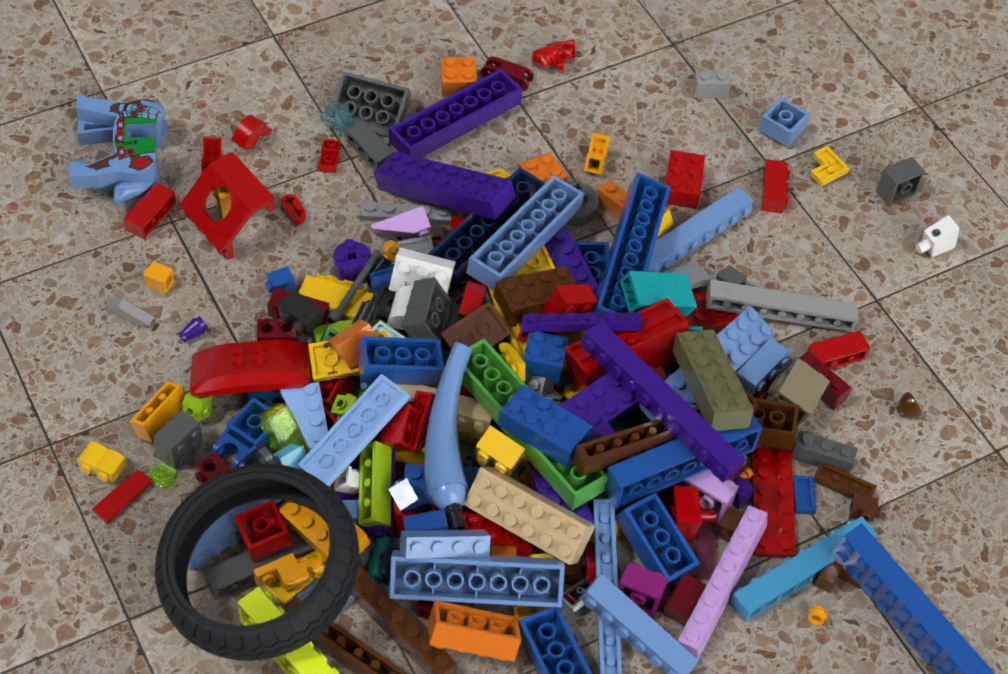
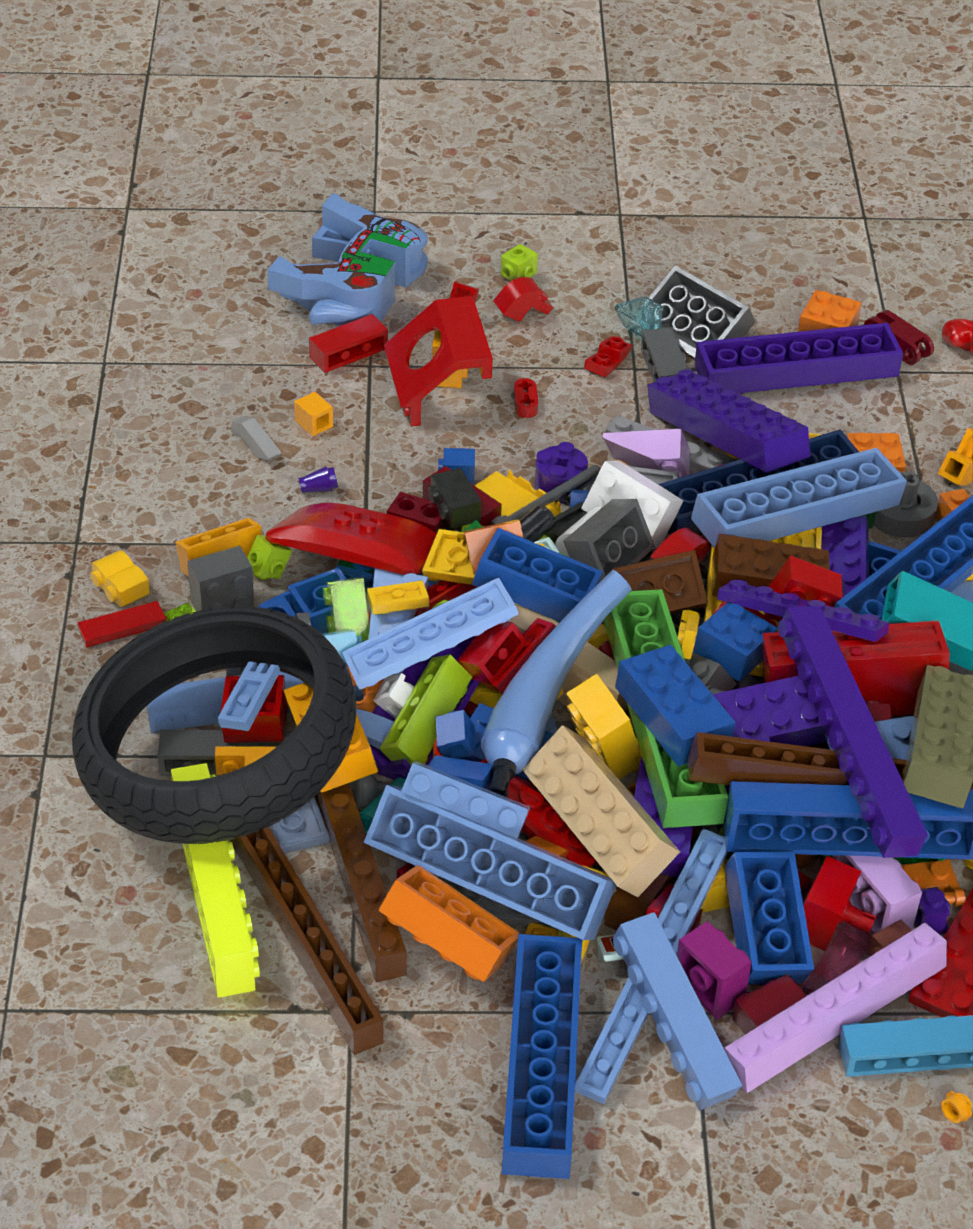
camera: 30 degrees right, 10 degrees down
none -> medium blue hinge [217,661,280,731]
none -> yellow plate [367,580,429,615]
none -> lime brick [500,244,538,281]

